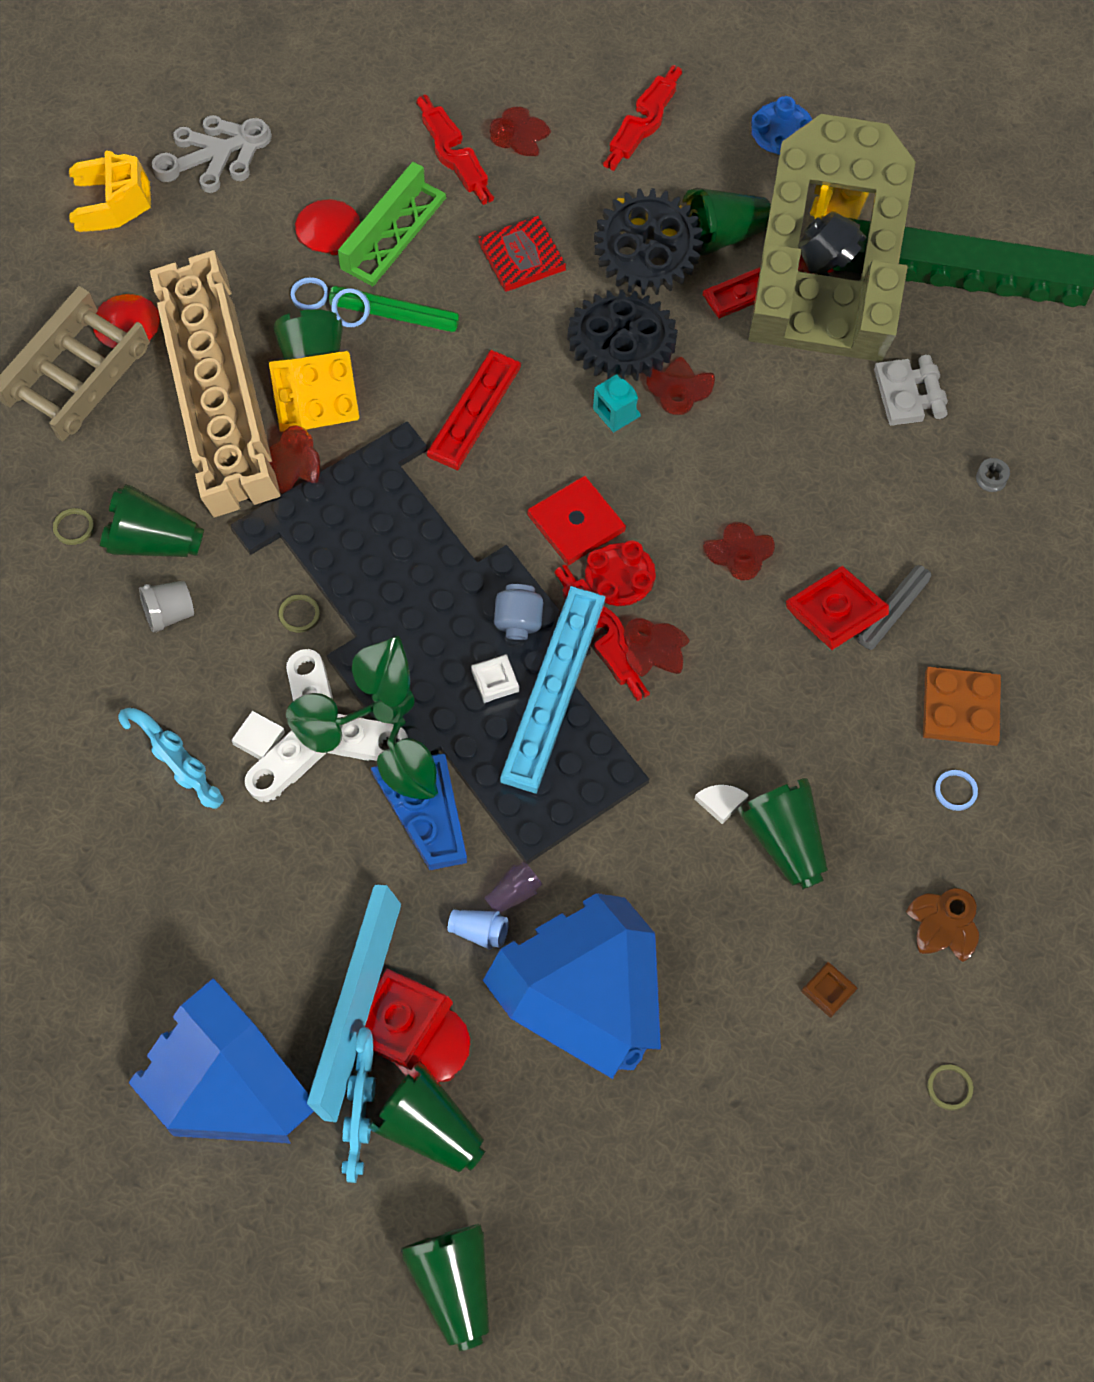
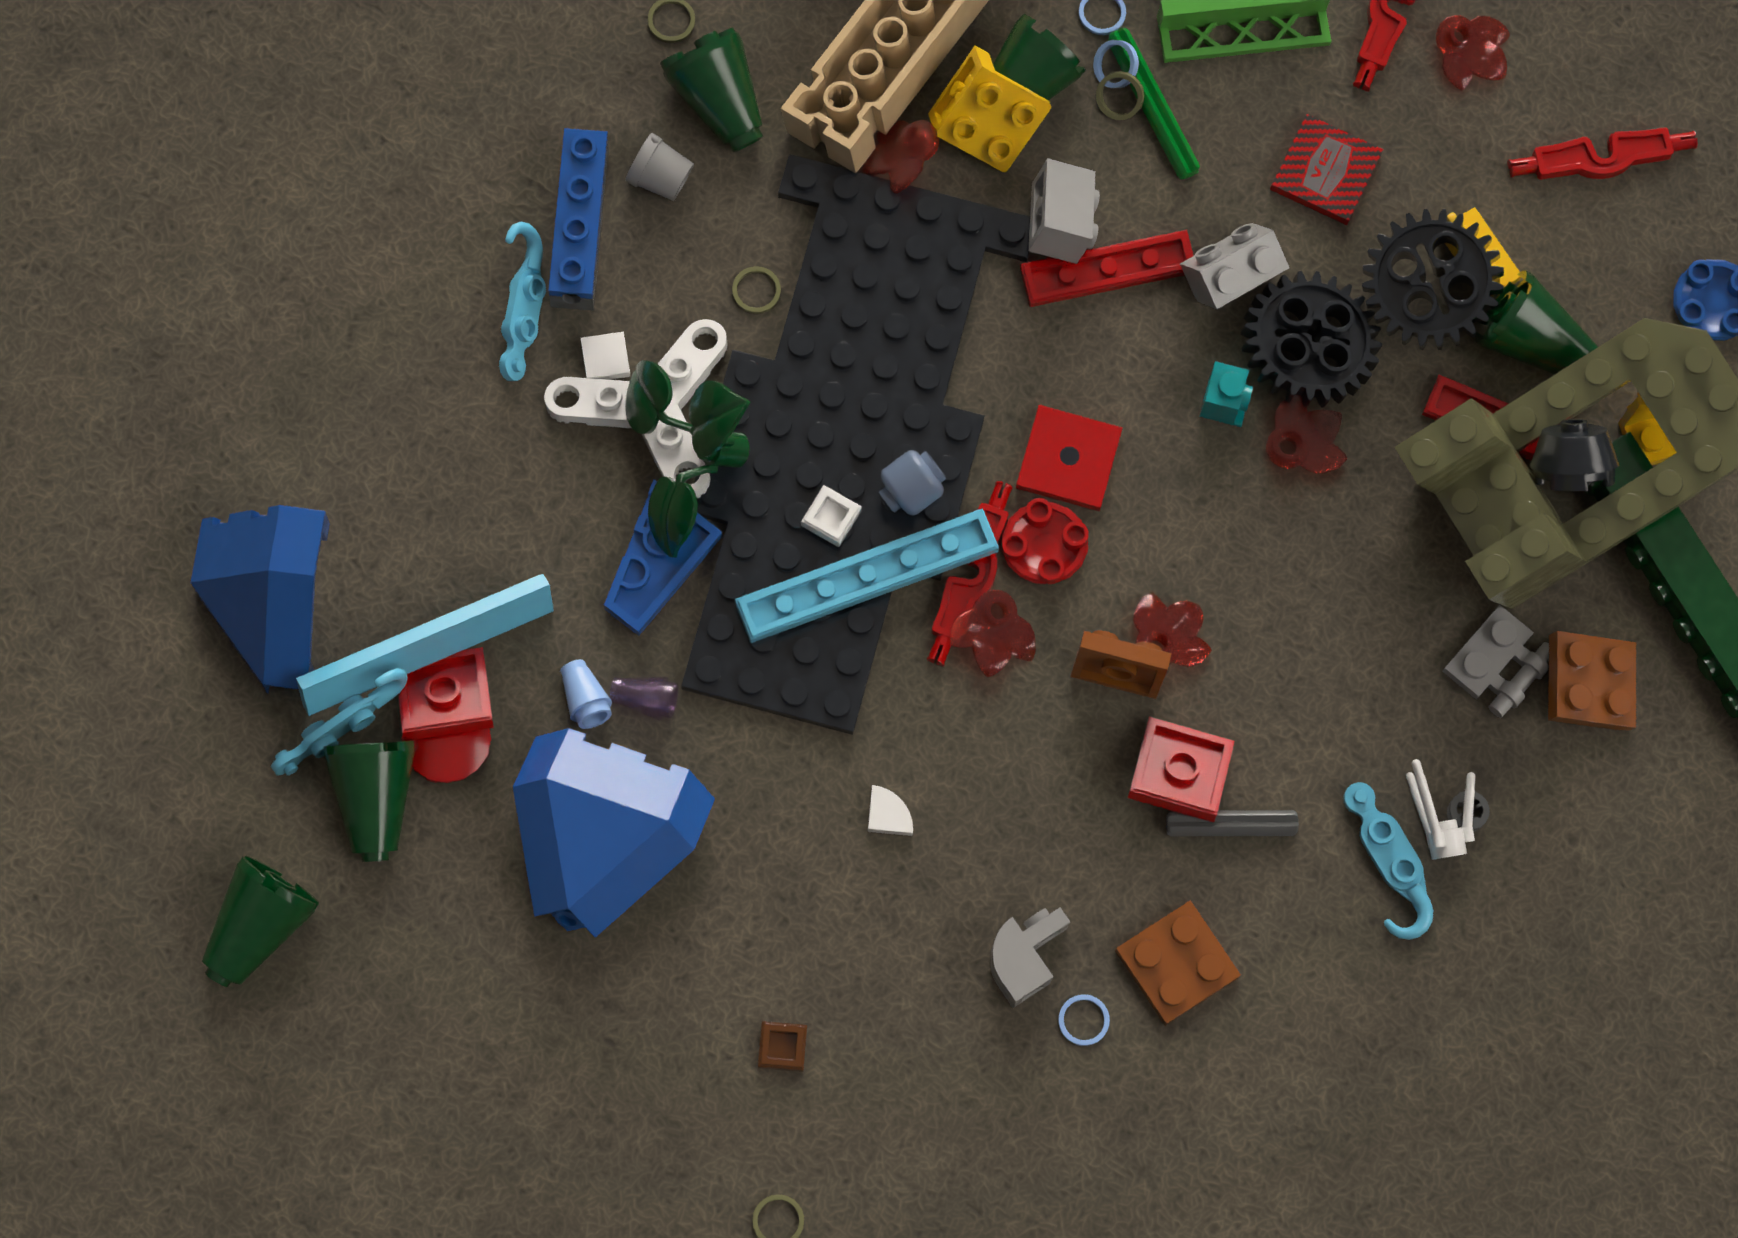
camera: 45 degrees right, 10 degrees up
dark green cone [738,778,828,890] -> none
reddish brown plate [906,888,979,962] -> none
none -> blue piece [549,128,609,311]
none -> light grey brick [990,907,1070,1008]
none -> light grey brick [1028,158,1100,264]
none -> dark orange plate [1070,630,1172,699]
none -> olive piece [1096,71,1144,120]
none -> light grey brick [1180,223,1289,309]
none -> medium azure piece [1343,782,1434,940]
none -> white plant [1406,759,1475,860]
none -> dark orange plate [1548,631,1636,731]

